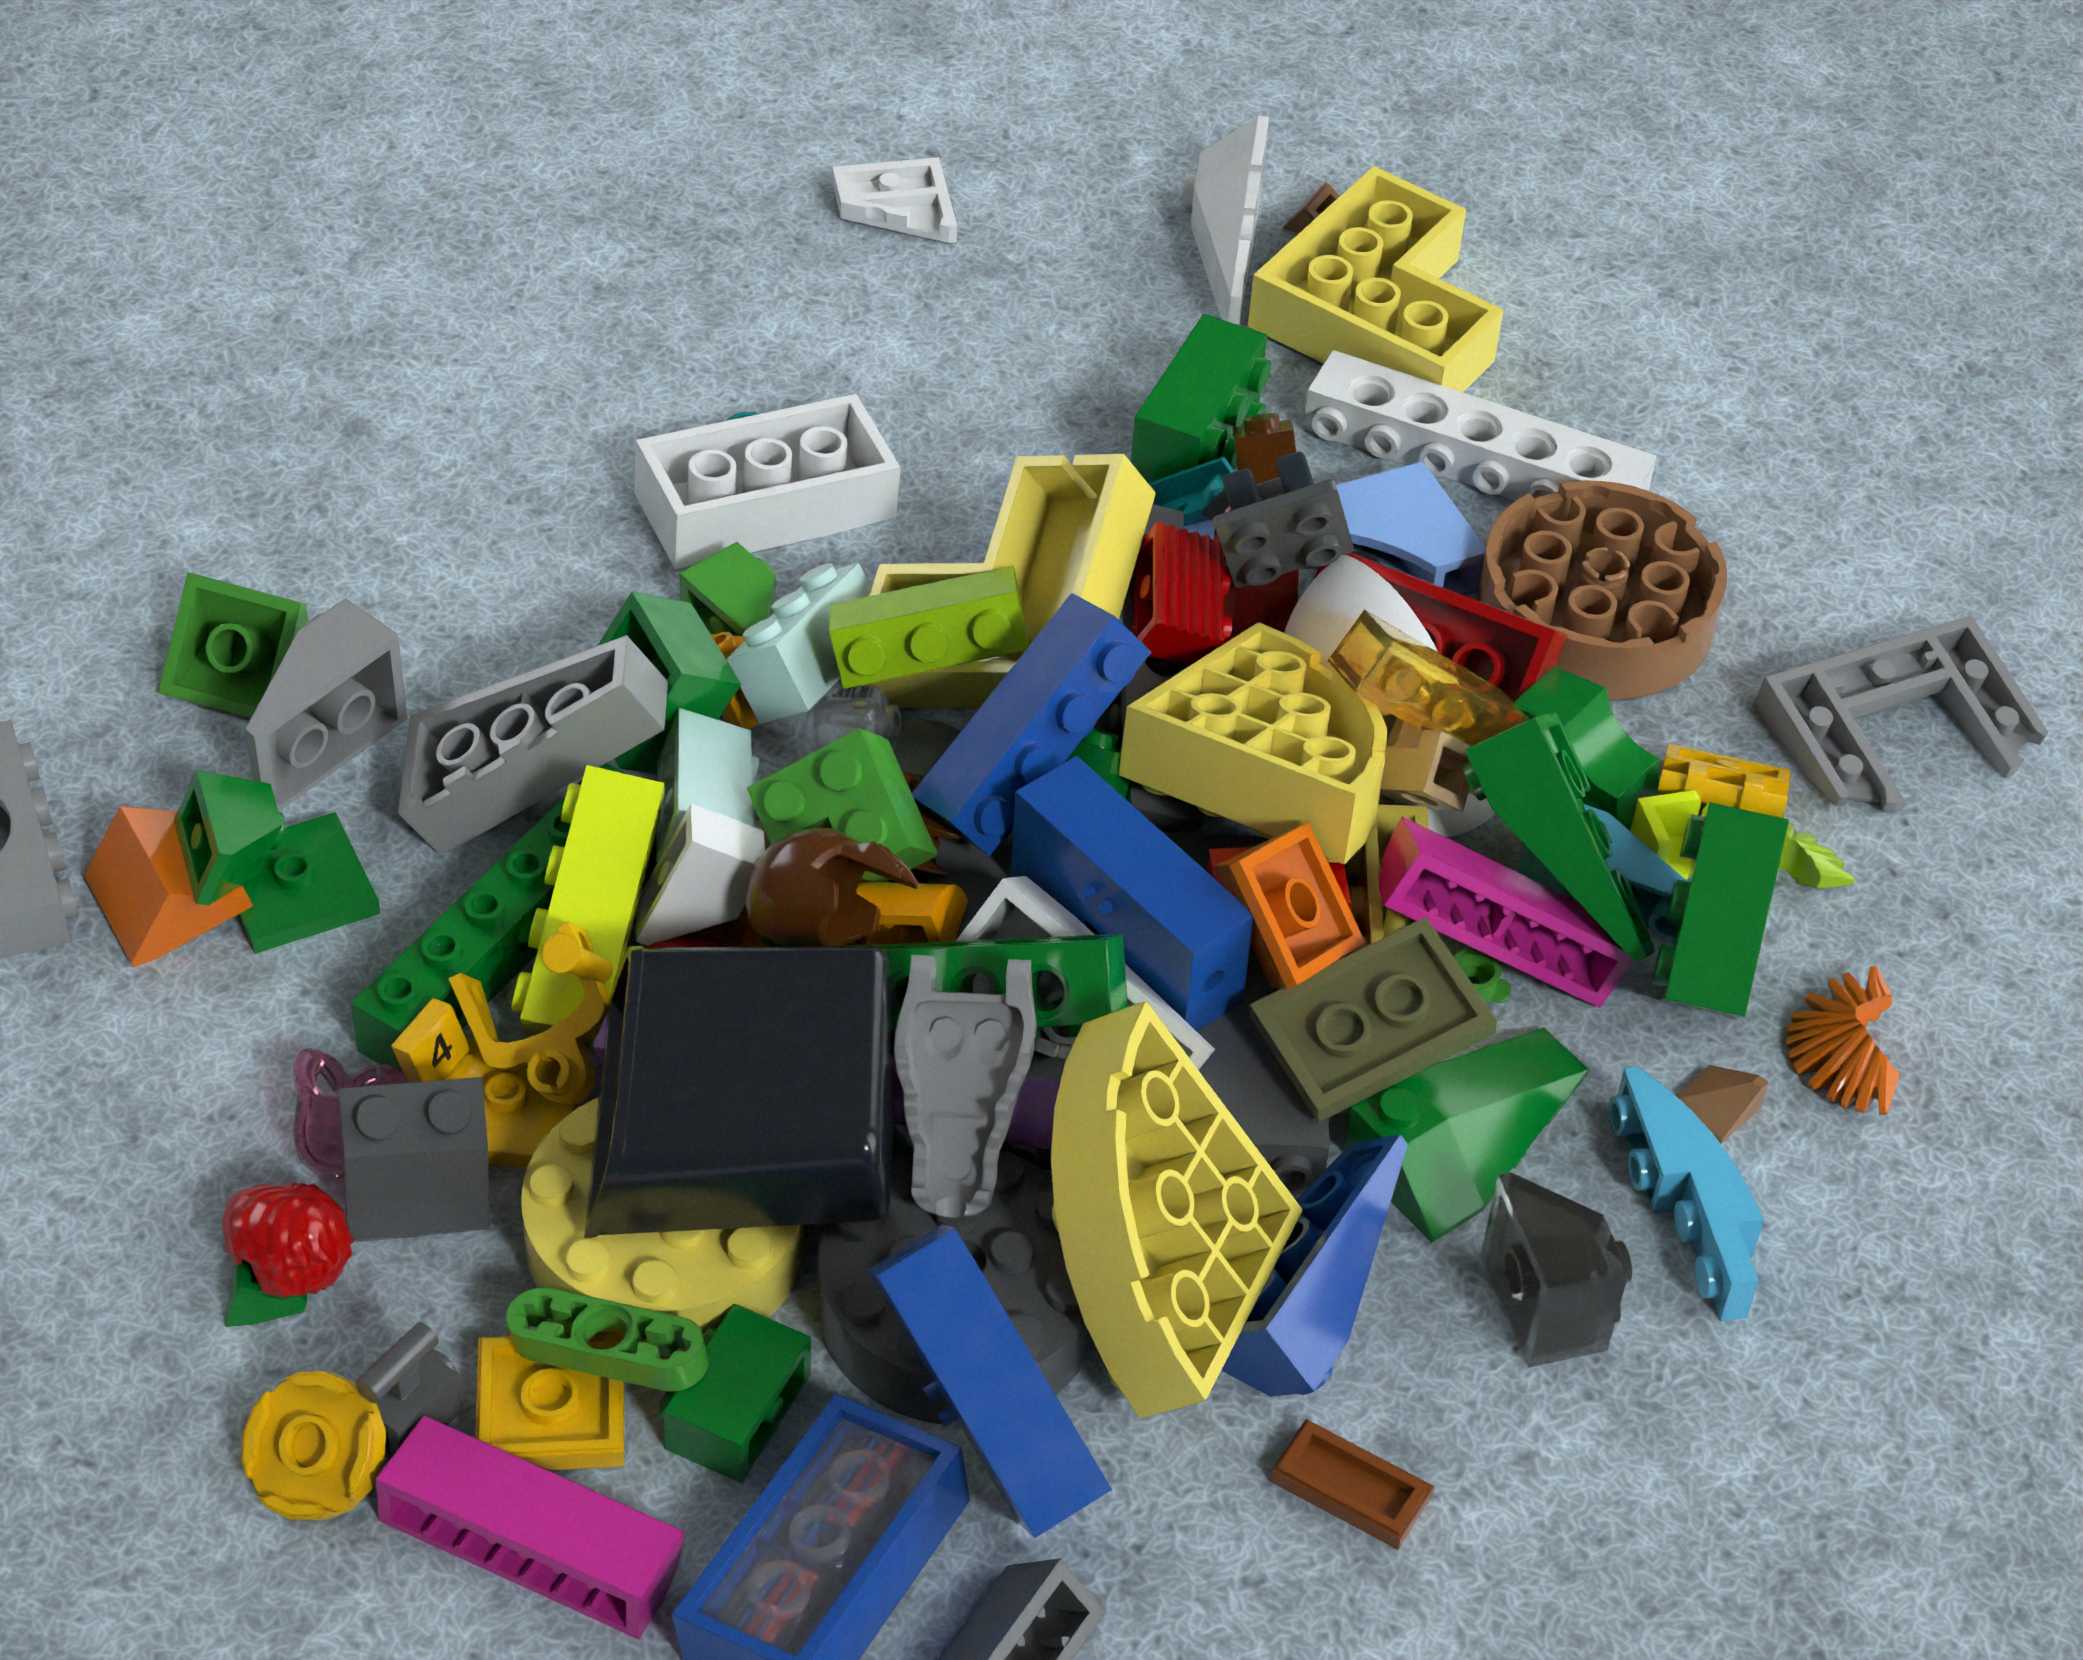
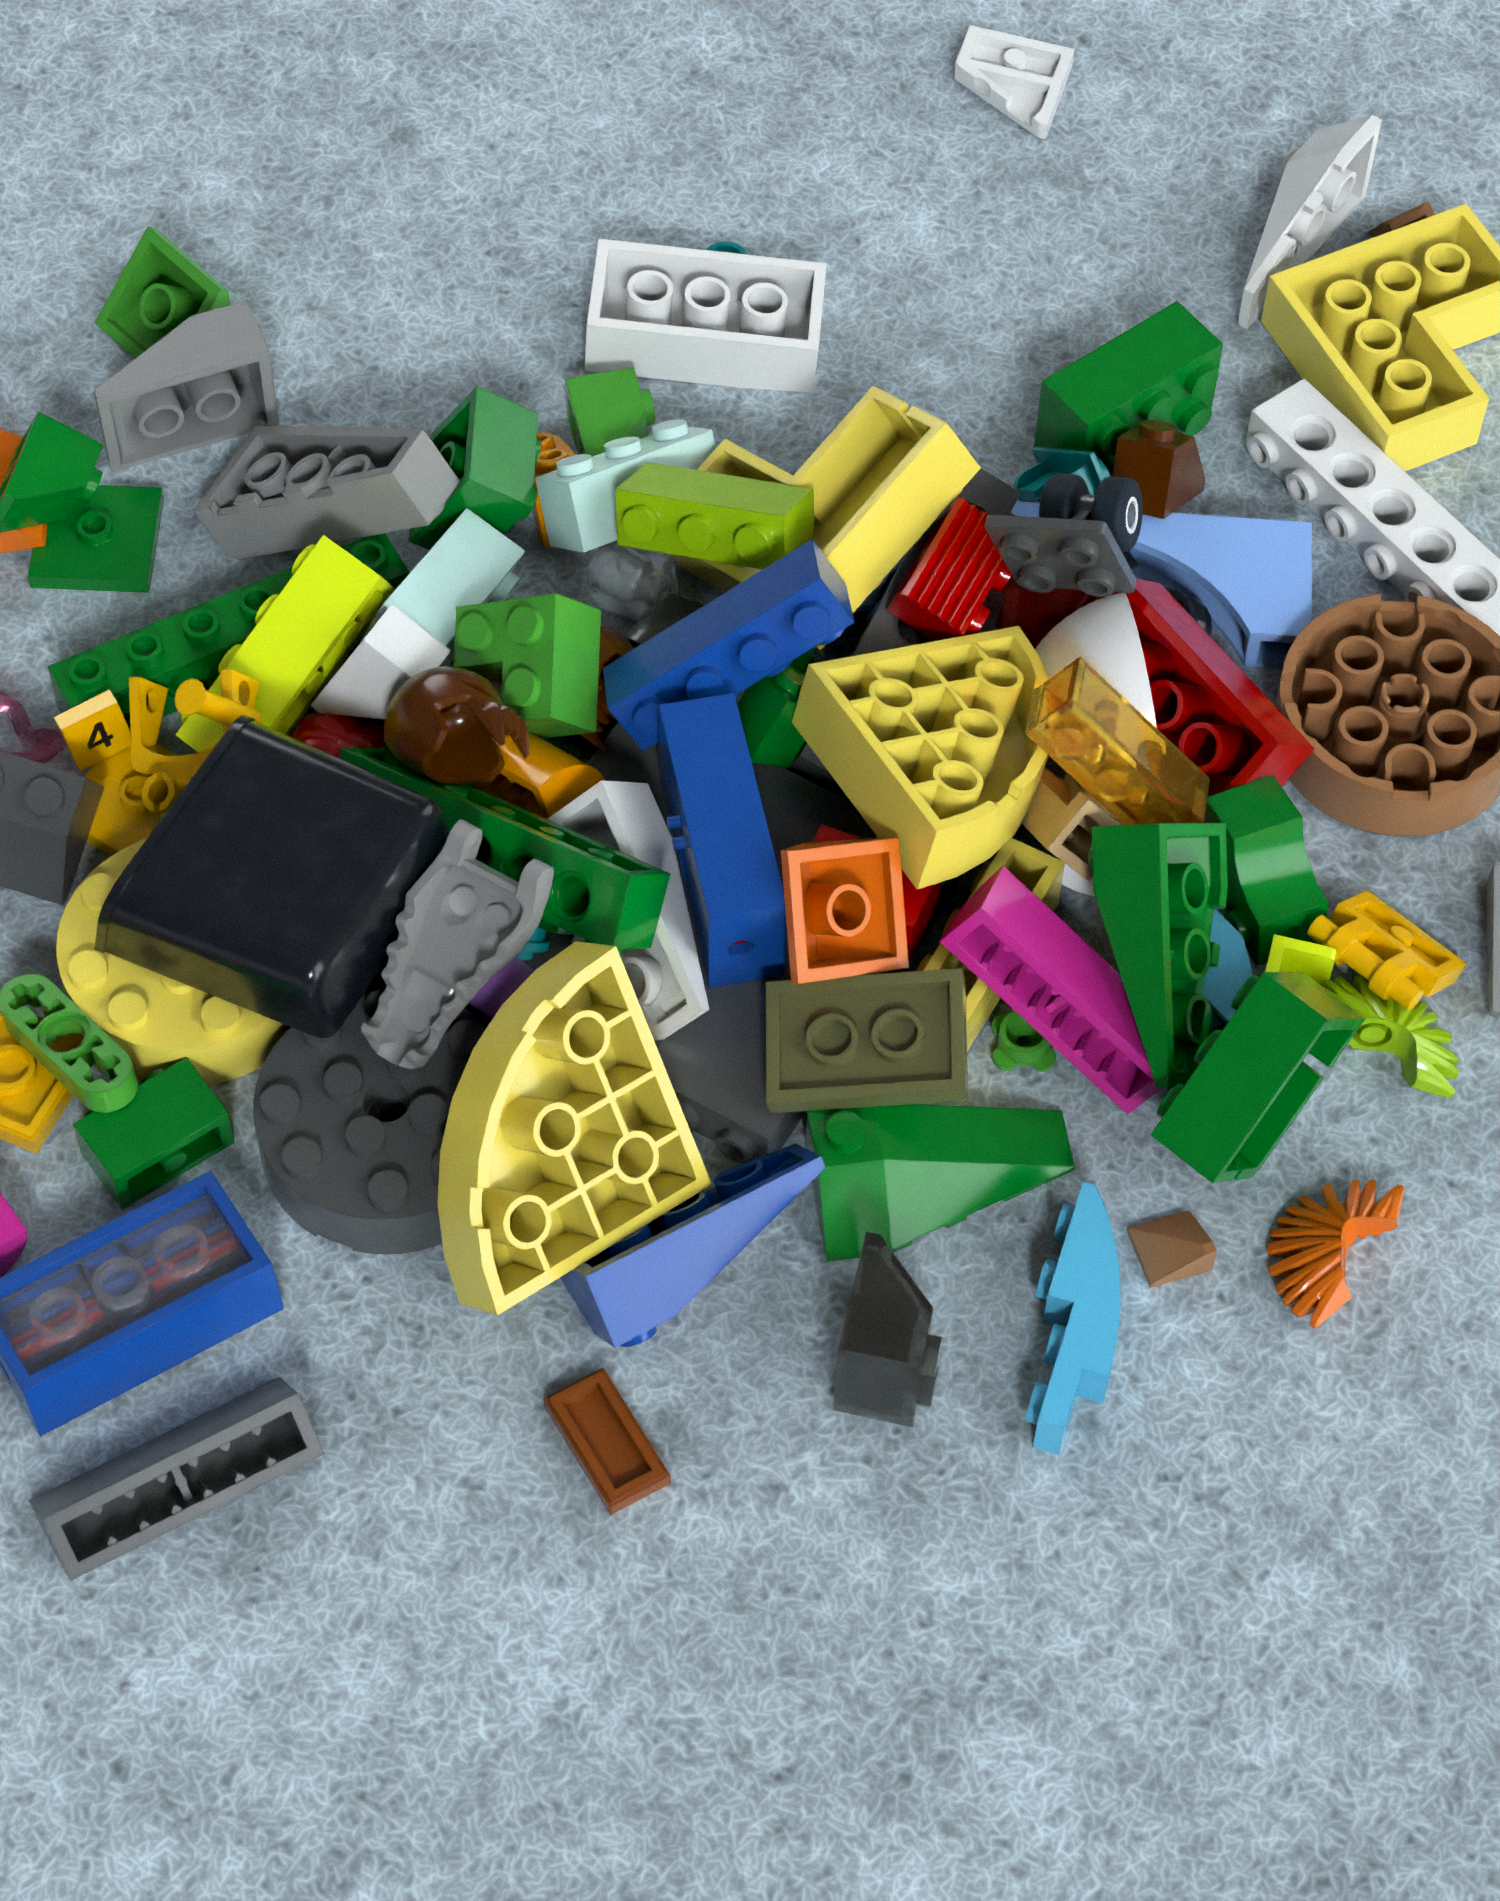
camera: 30 degrees right, 10 degrees up
blue brick [867,1225,1112,1538] -> none

